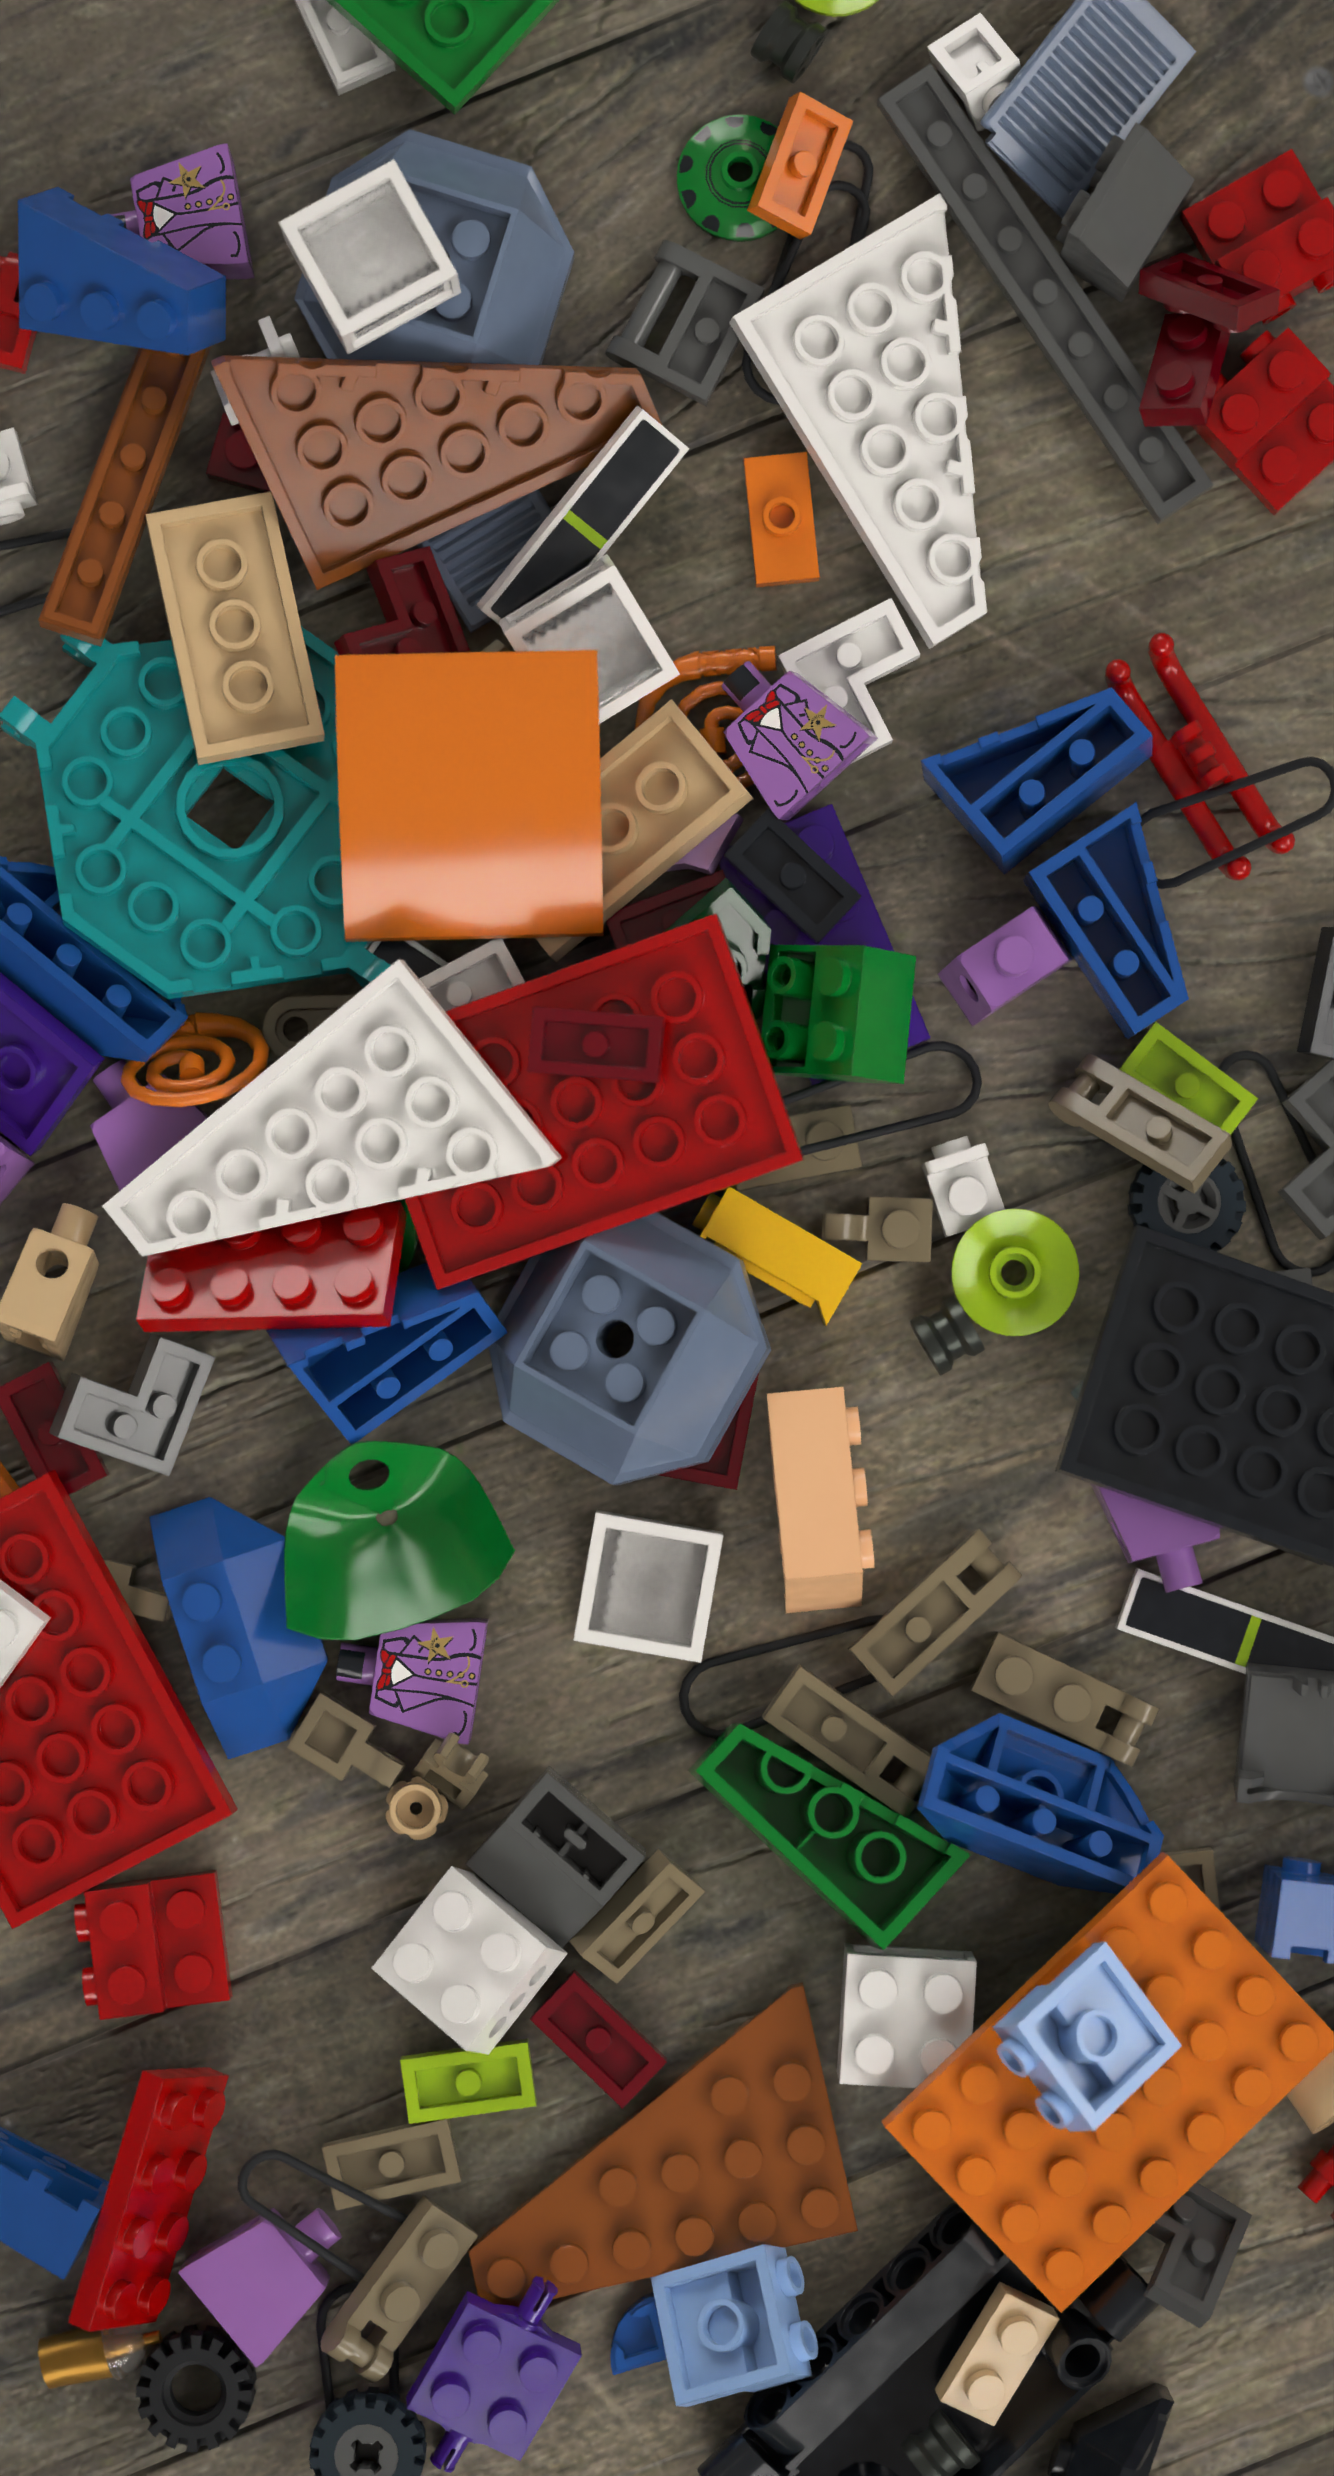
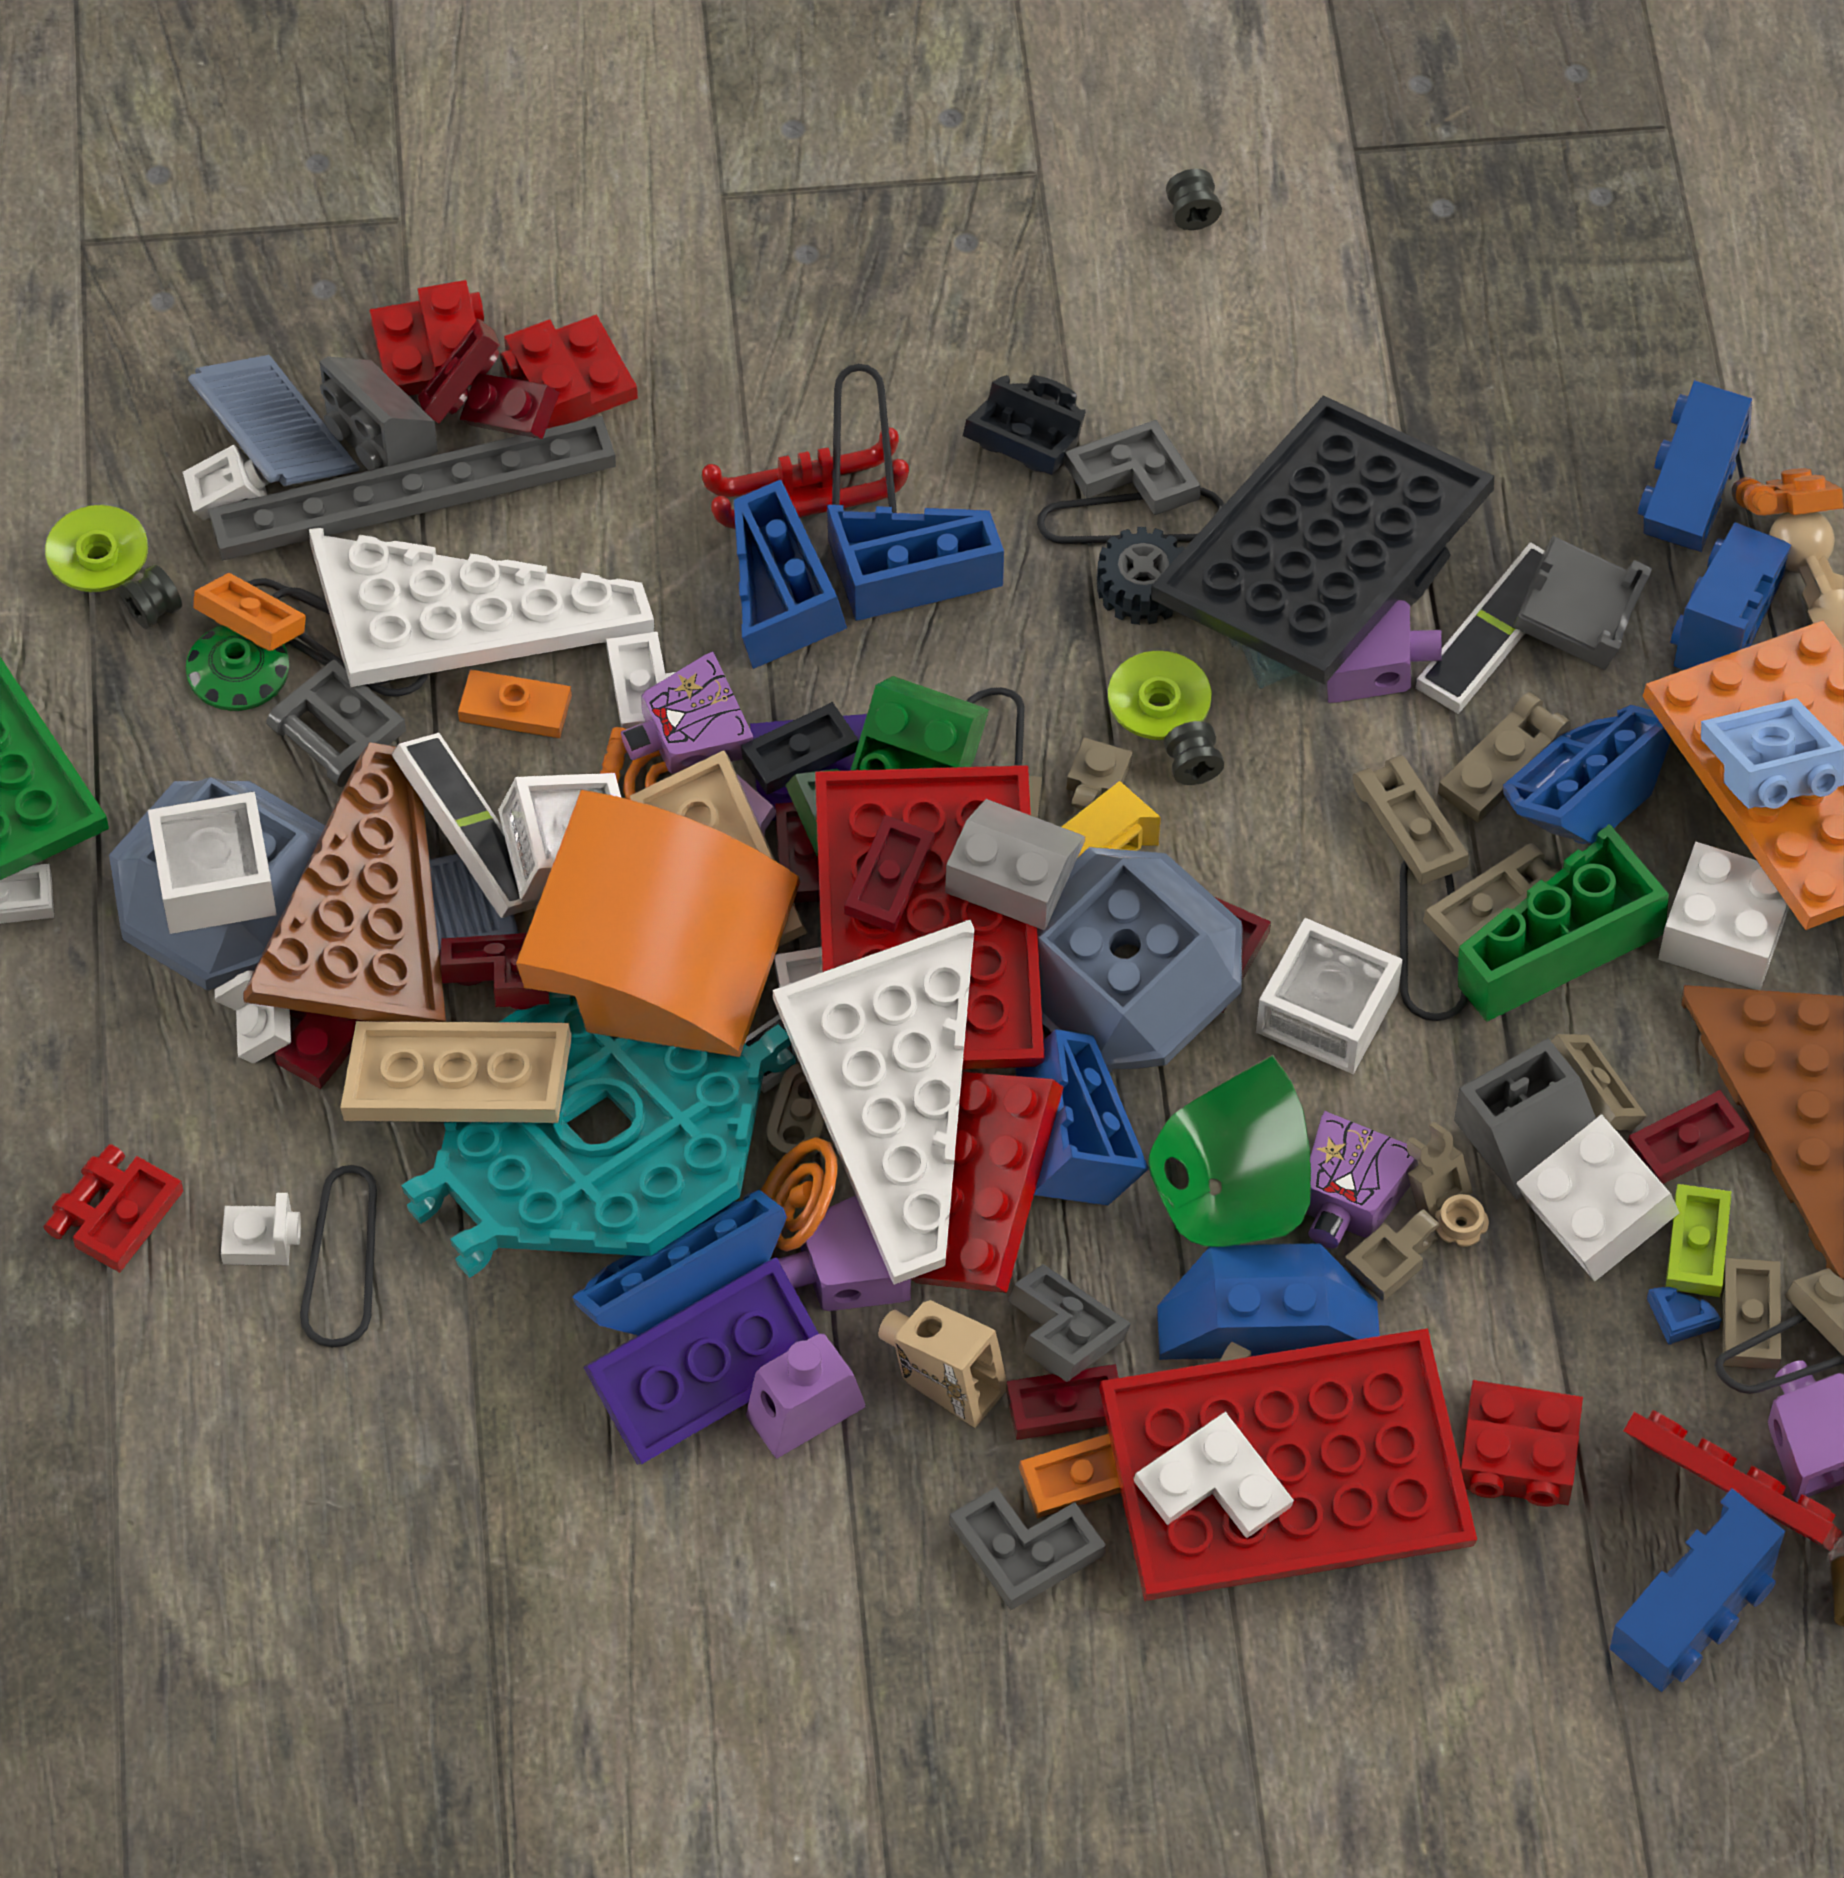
camera: 75 degrees left, 30 degrees down
blue wedge [18,187,226,355] -> none
dark orange tile [39,300,227,647] -> none
medium lavender torso [110,143,254,279] -> none
light nougat wedge [767,1387,874,1613] -> none
white bracket [921,1136,1005,1238] -> none
medium lavender torso [937,906,1073,1027] -> none
dark tan plate [1048,1054,1232,1194] -> none
lime plate [1119,1022,1258,1136] -> none
none -> light grey slope [945,799,1085,930]
none -> blue tile [1647,1287,1721,1345]

